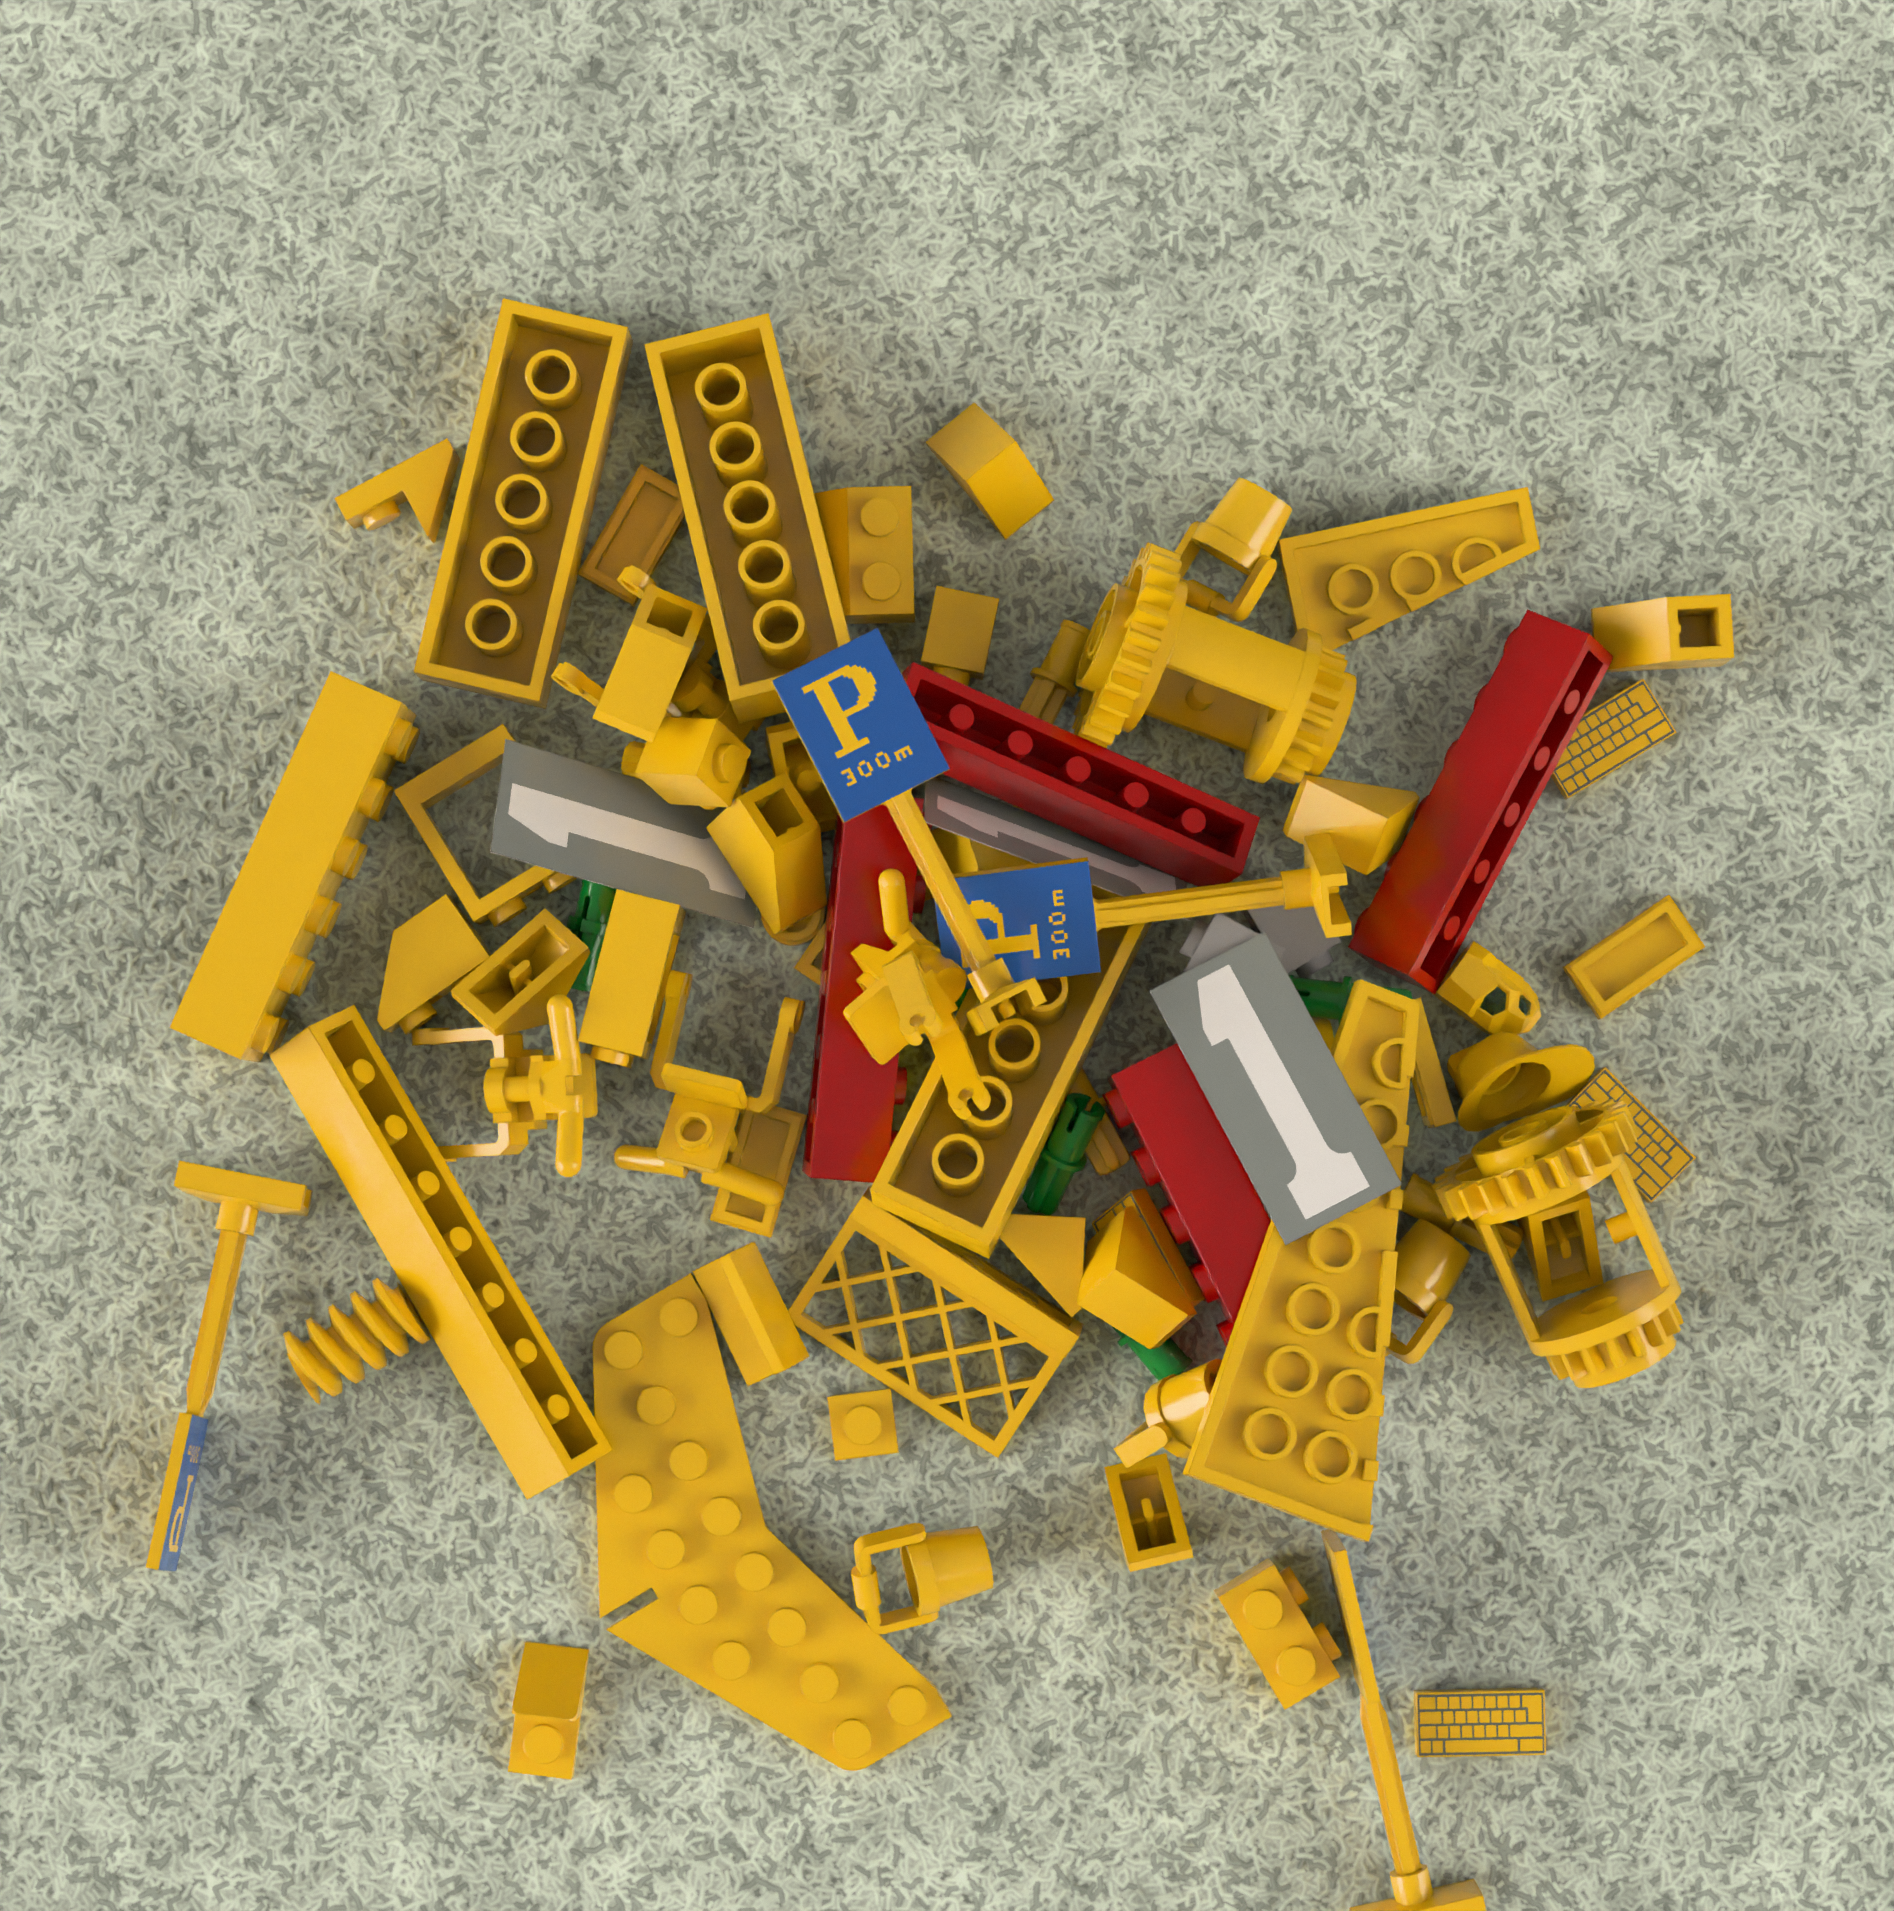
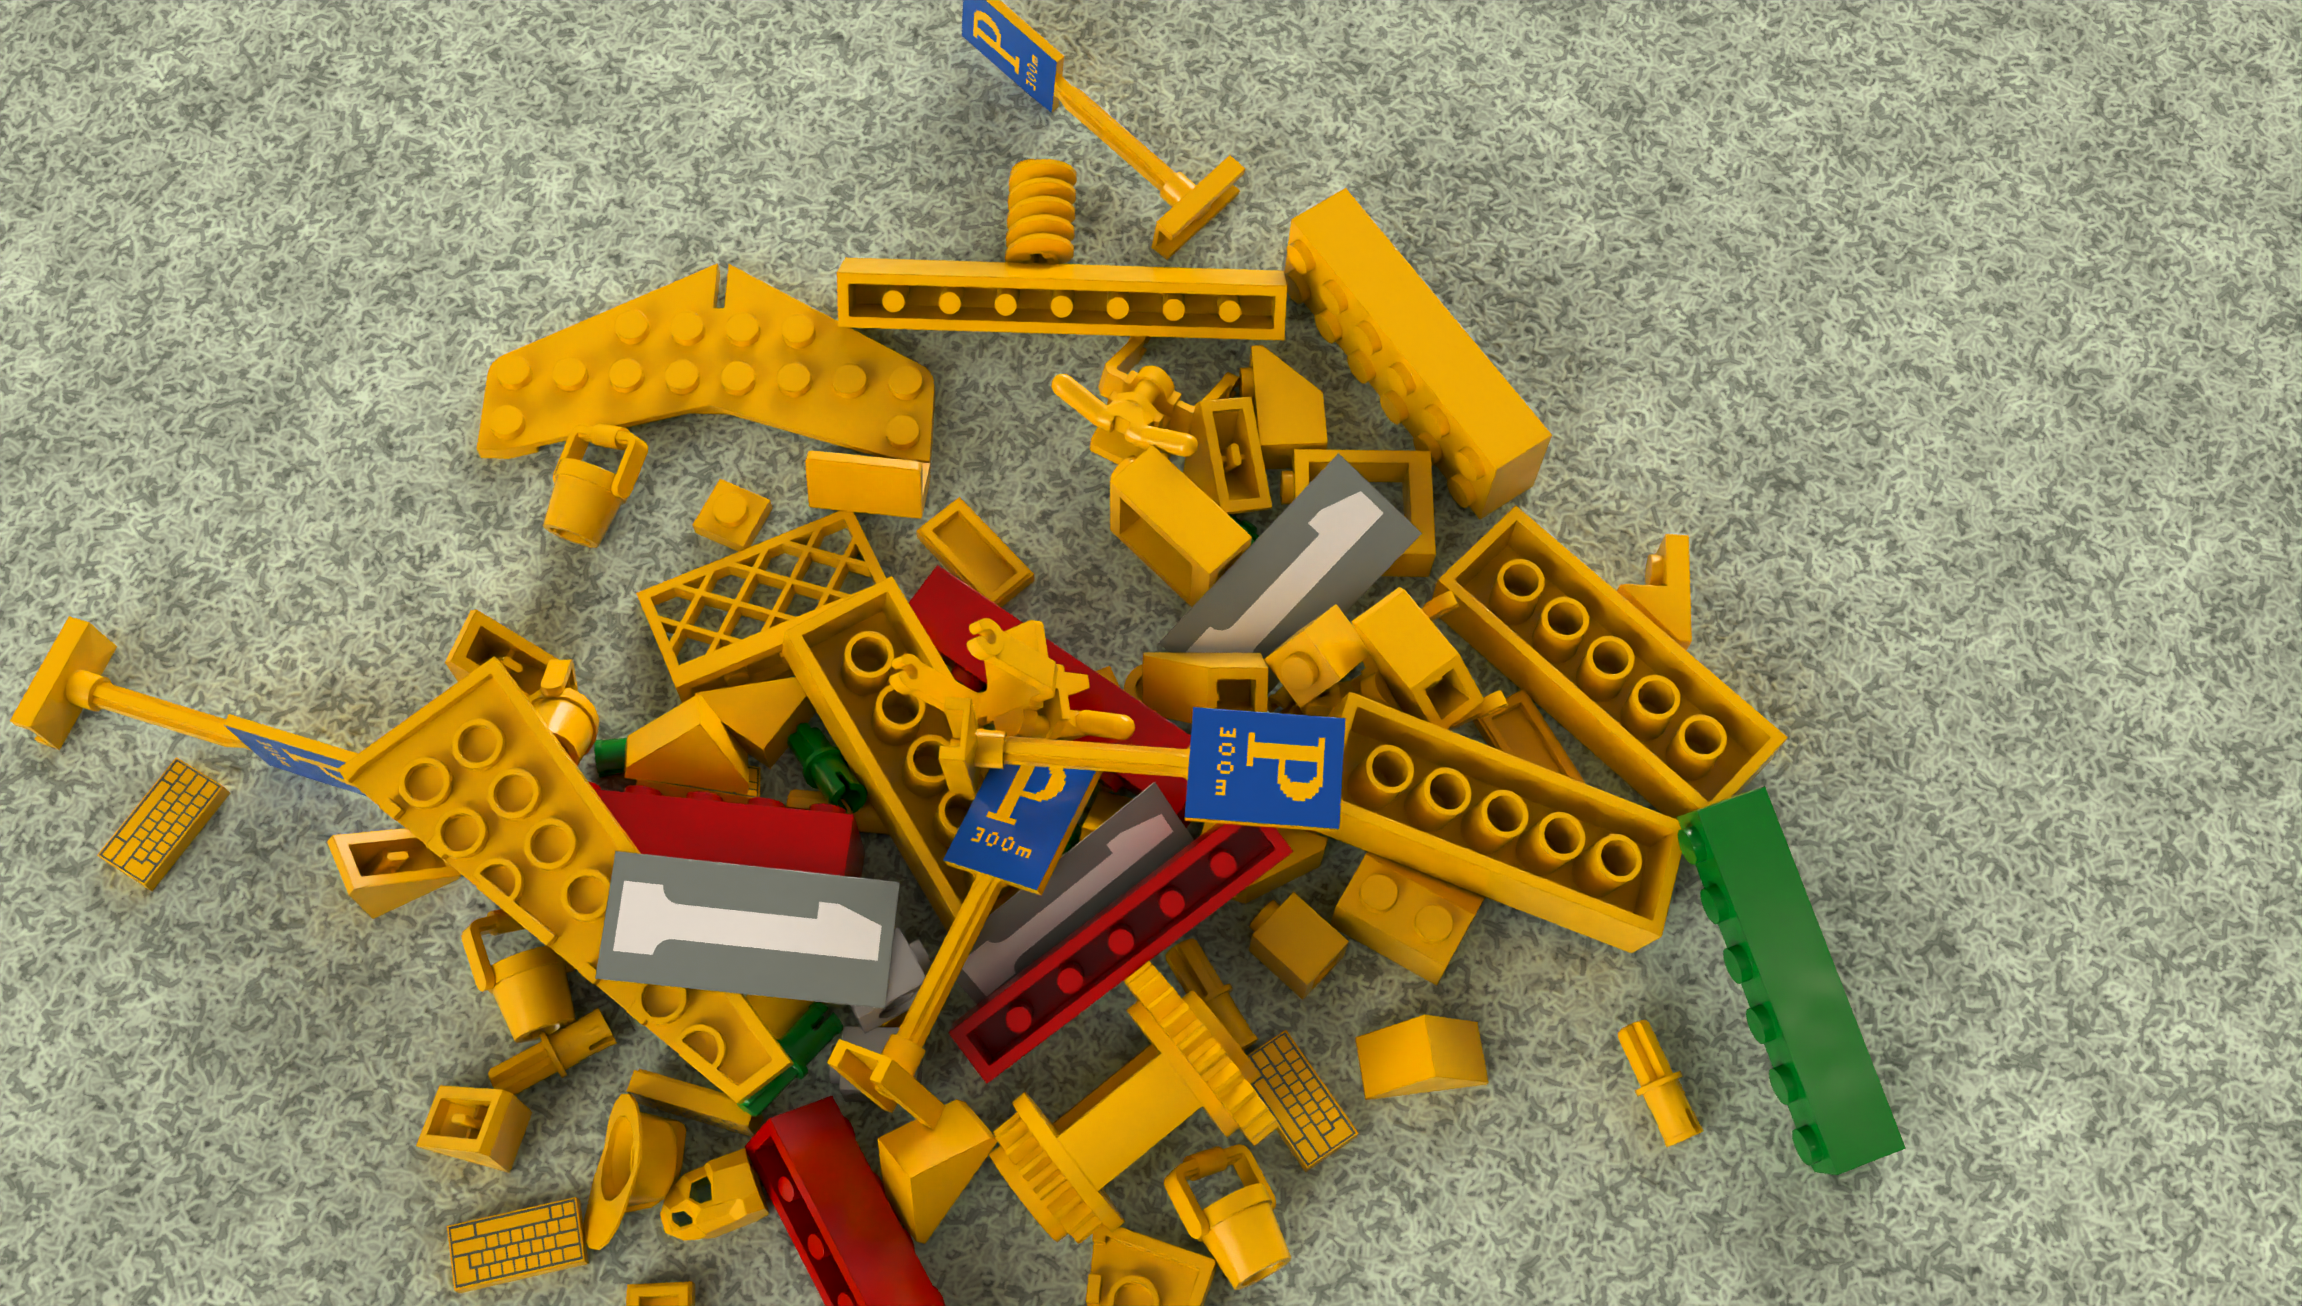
camera: 120 degrees right, 20 degrees down
yellow slope [508,1641,589,1780] -> none
yellow piece [614,970,805,1206] -> none
yellow brick [1214,1558,1342,1710] -> none
yellow piece [1431,1099,1684,1388] -> none
none -> yellow slope [327,828,461,919]
none -> yellow tile [1247,1030,1359,1172]
none -> yellow axle [1618,1020,1704,1147]
none -> green brick [1677,786,1906,1175]

